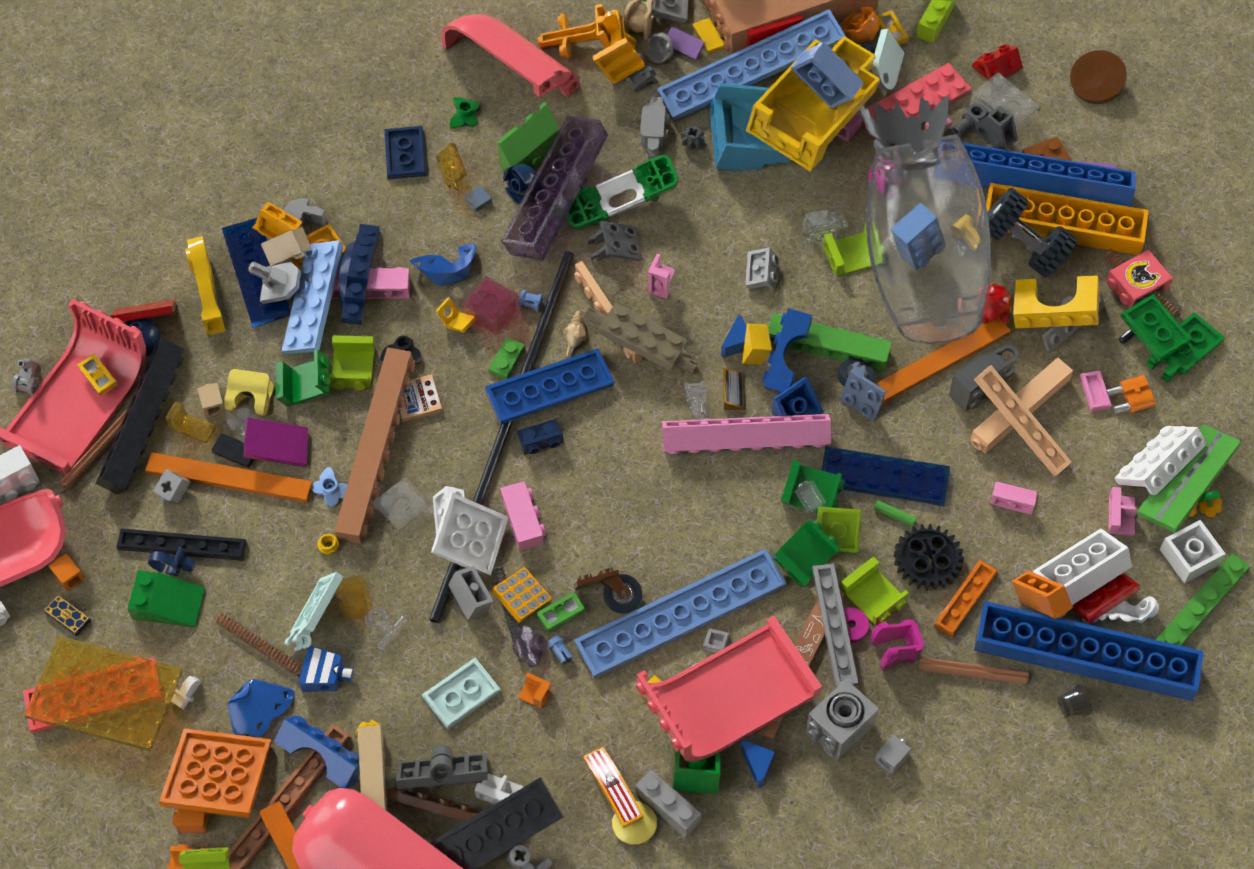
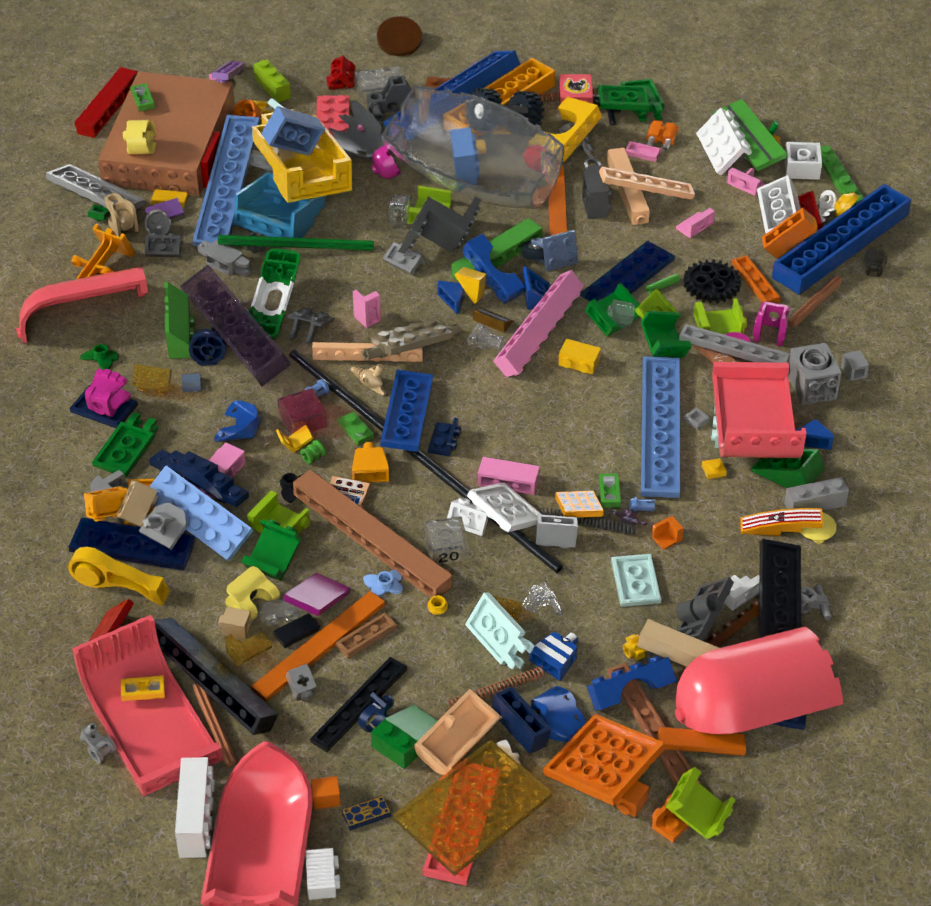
camera: 60 degrees left, 15 degrees down
plate [574,568,642,613] -> none
light orange piece [593,10,645,85] -> none
none -> dark pink piece [85,369,131,417]
none -> green tile [92,412,158,478]
none -> green axle [218,235,374,251]
none -> bright green bush [300,440,326,464]
none -> medium nougat tile [335,612,397,659]
none -> light orange torso [352,442,389,483]
none -> dark grey bracket [399,196,481,254]
none -> light nougat container [415,689,502,775]
none -> dark blue brick [491,686,551,754]
none -> yellow brick [558,339,601,375]
none -> yellow piece [833,193,860,218]

